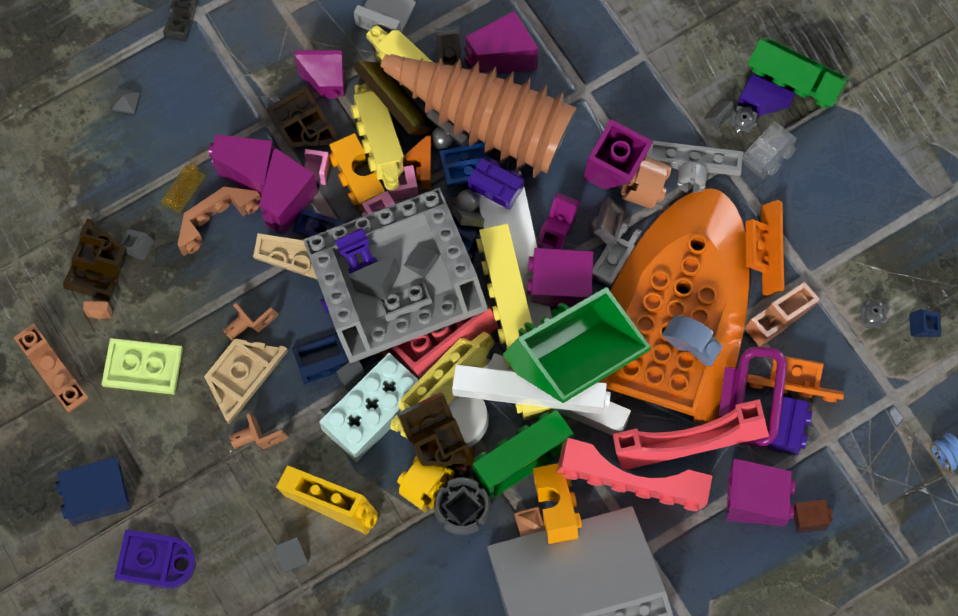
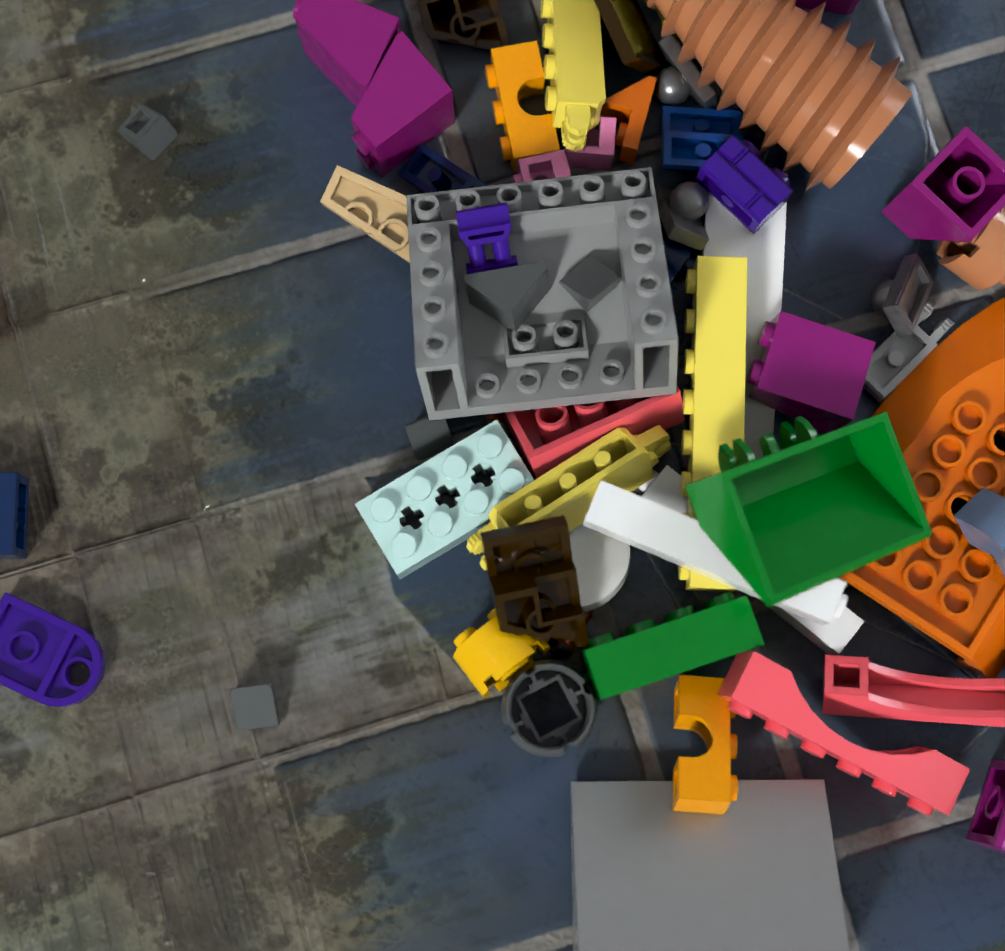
camera: 10 degrees right, 10 degrees up
dark brown slope [63,218,126,301] -> none
nougat tile [83,301,112,319] -> none
yellowish green tile [101,338,183,395] -> none
clear yellow hinge [160,163,206,214] -> none
nougat slope [177,187,261,256] -> none
tan wing [204,339,288,424] -> none
nougat bracket [222,303,279,341] -> none
nougat bracket [229,413,289,449] -> none
yellow slope [276,465,379,535] -> none
dark blue tile [292,333,349,385] -> none
bright pink panel [304,149,330,185] -> none
nougat tile [514,507,545,537] -> none
magenta brick [537,193,580,250] -> none

